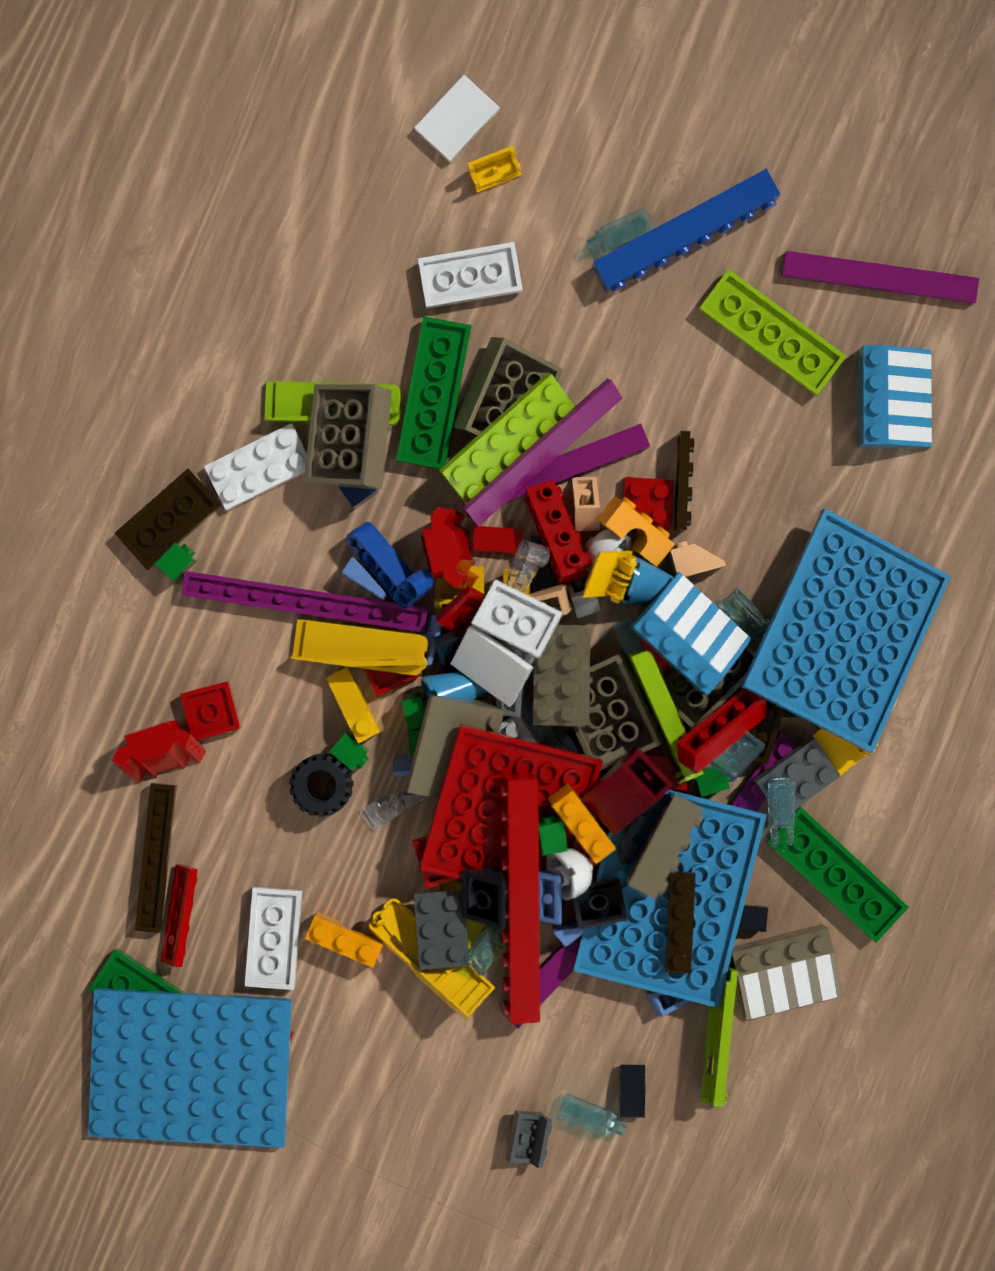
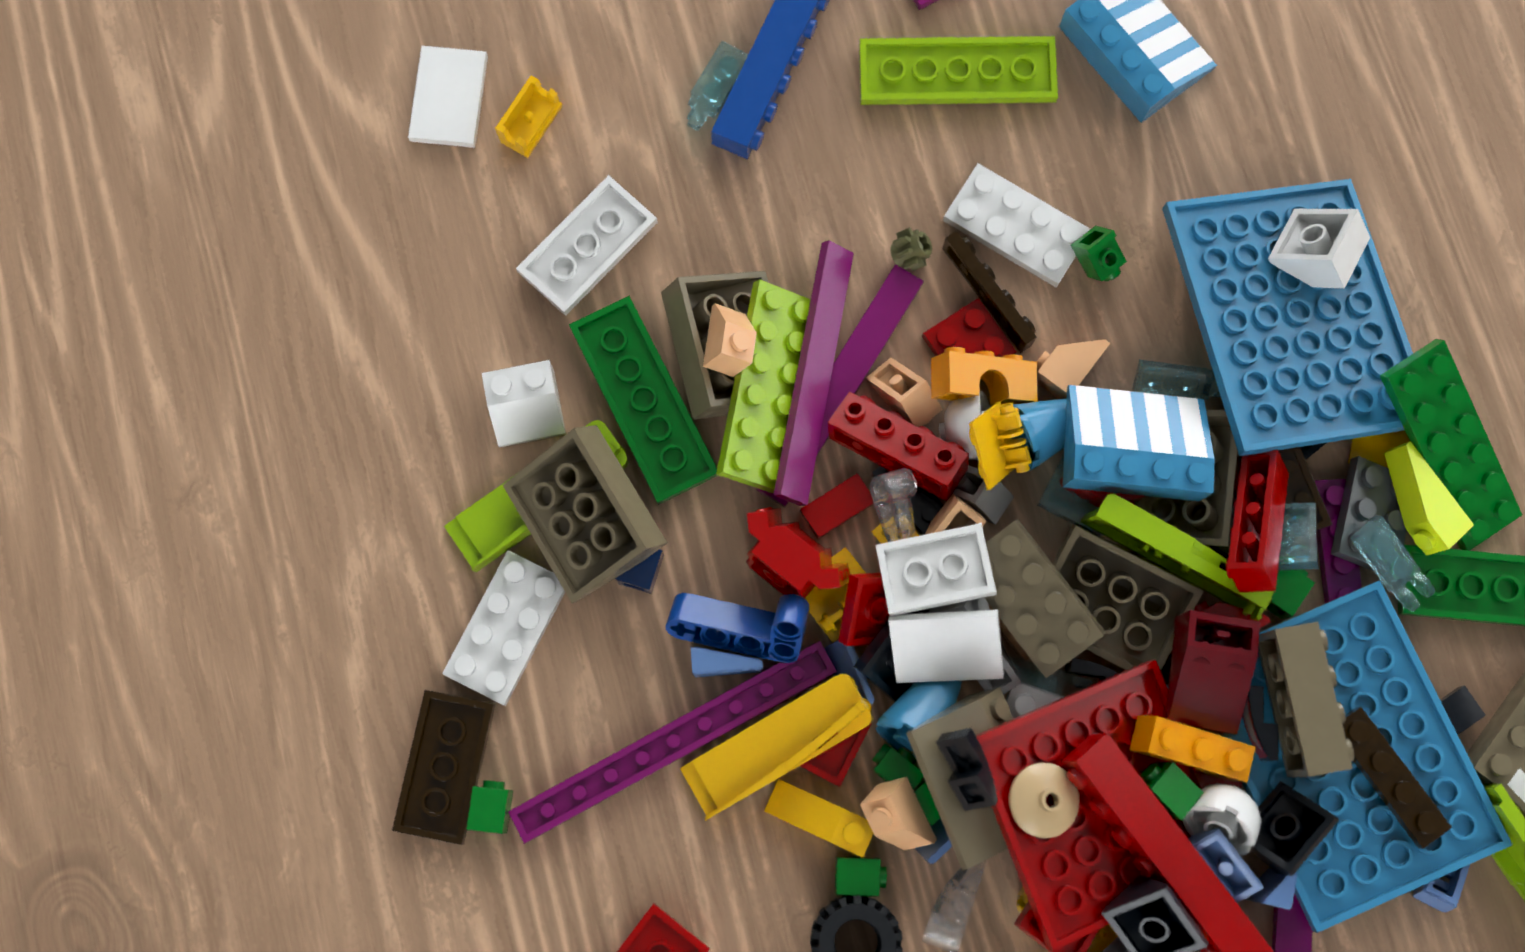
camera: 35 degrees left, 10 degrees down
none -> white slope [482,360,566,448]
none -> light nougat slope [703,303,757,377]
none -> light nougat slope [860,777,937,850]
none -> olive gear [890,227,932,271]
none -> black slope [936,728,998,811]
none -> white plate [943,163,1090,288]
none -> tan dish [1009,763,1079,838]
none -> green brick [1071,226,1127,282]
none -> white slope [1268,209,1370,289]
none -> green plate [1380,339,1523,551]
none -> neon yellow slope [1384,441,1474,556]

